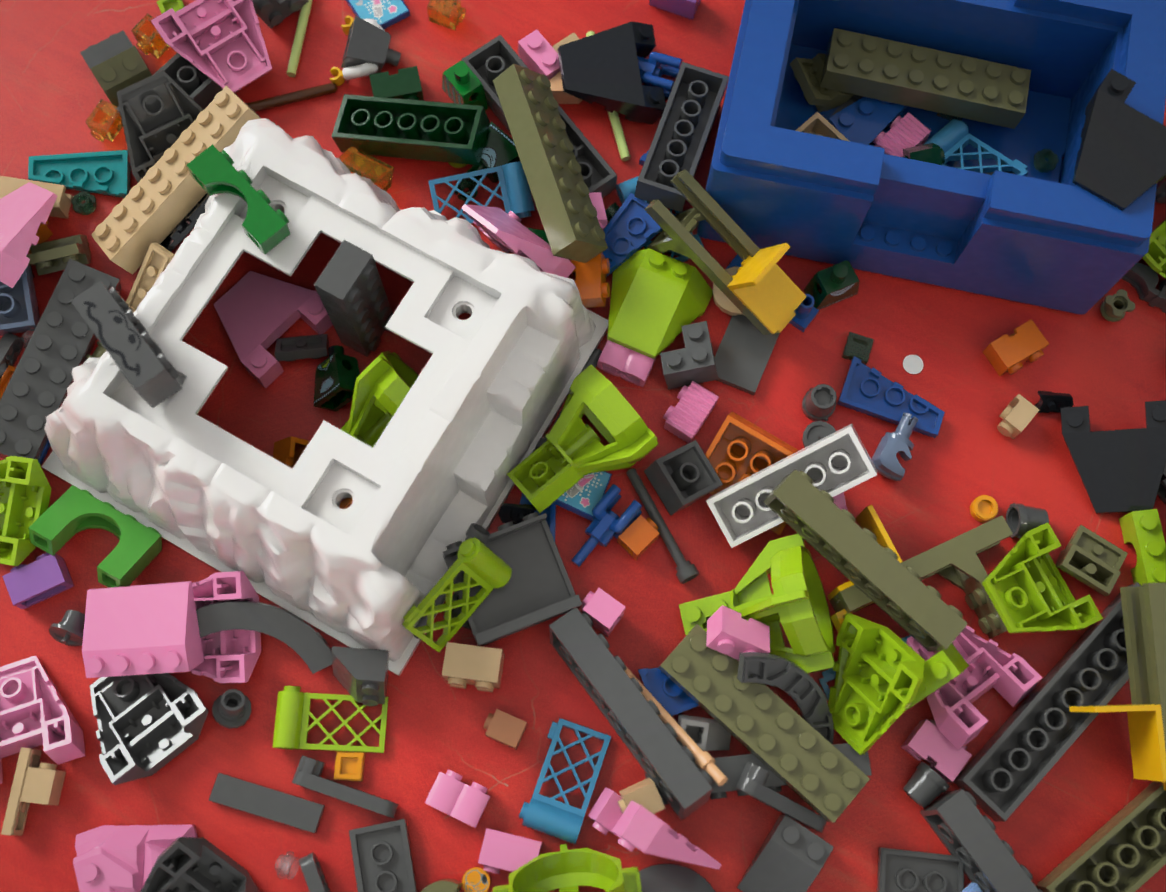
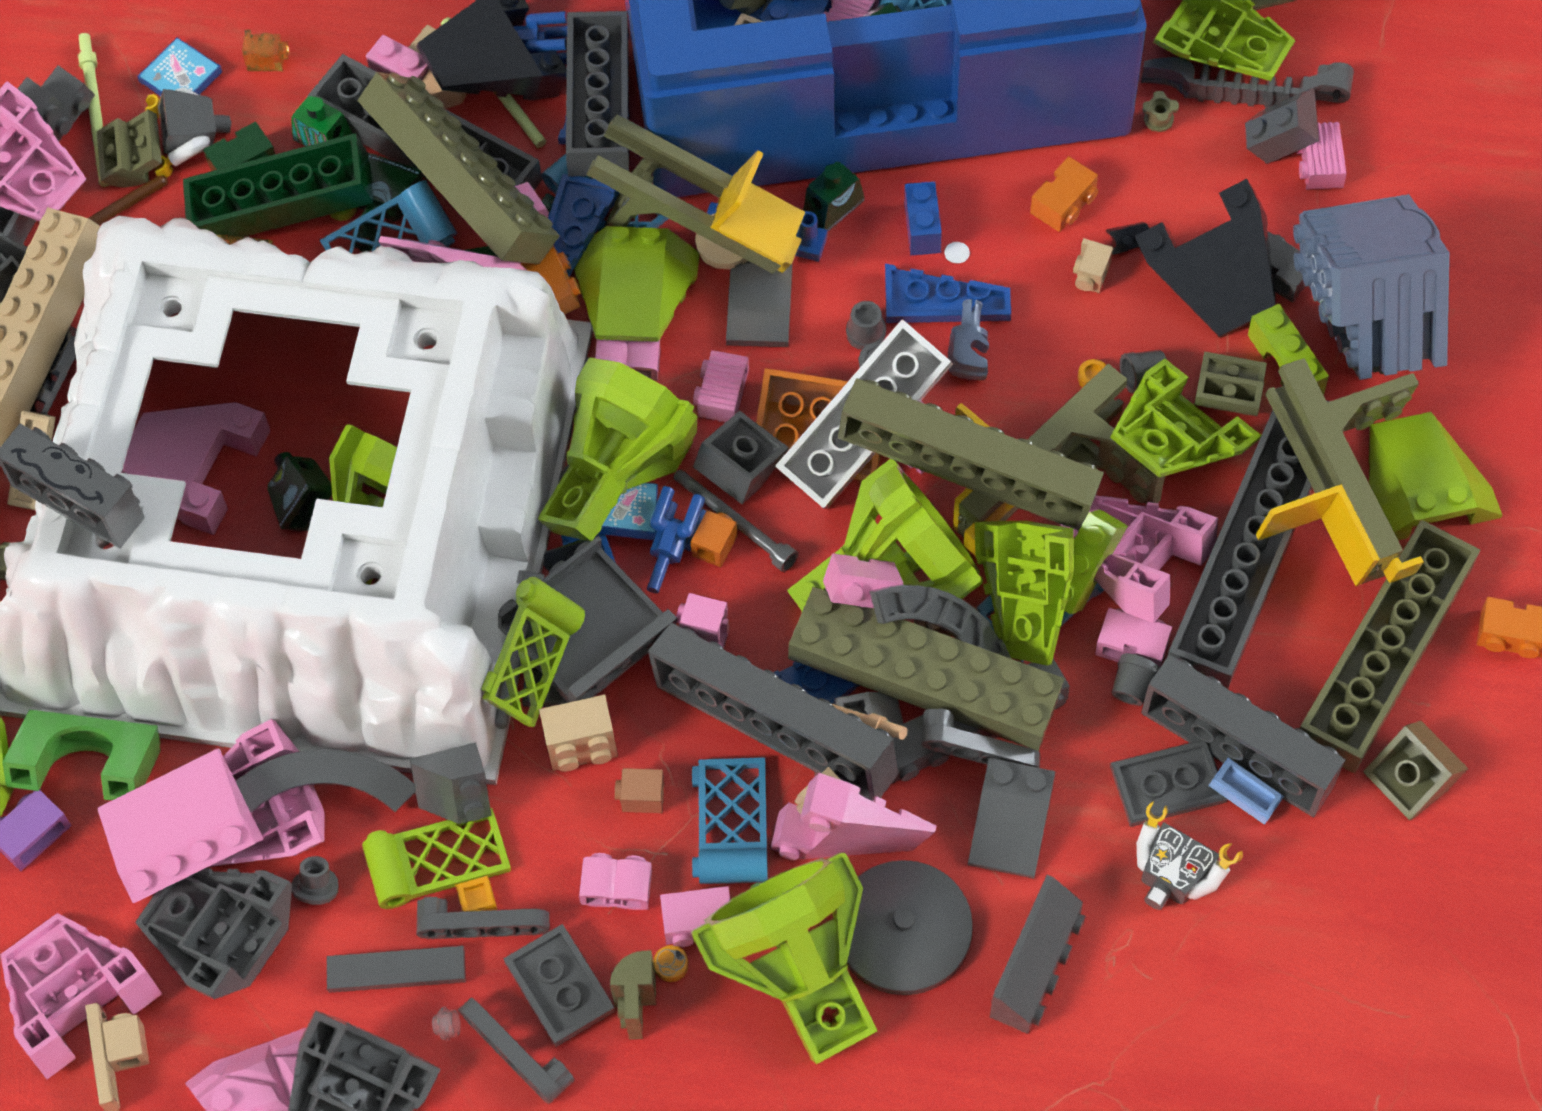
camera: 15 degrees left, 10 degrees down
dark grey piece [49,610,85,646] -> none
green arch [186,144,291,254] -> none
dark grey plate [275,334,329,362] -> none
dark grey brick [314,240,393,357] -> none
dark grey brick [660,321,718,390] -> none
tile [842,332,874,365] -> none
none -> olive brick [97,109,162,187]
none -> blue brick [904,181,942,256]

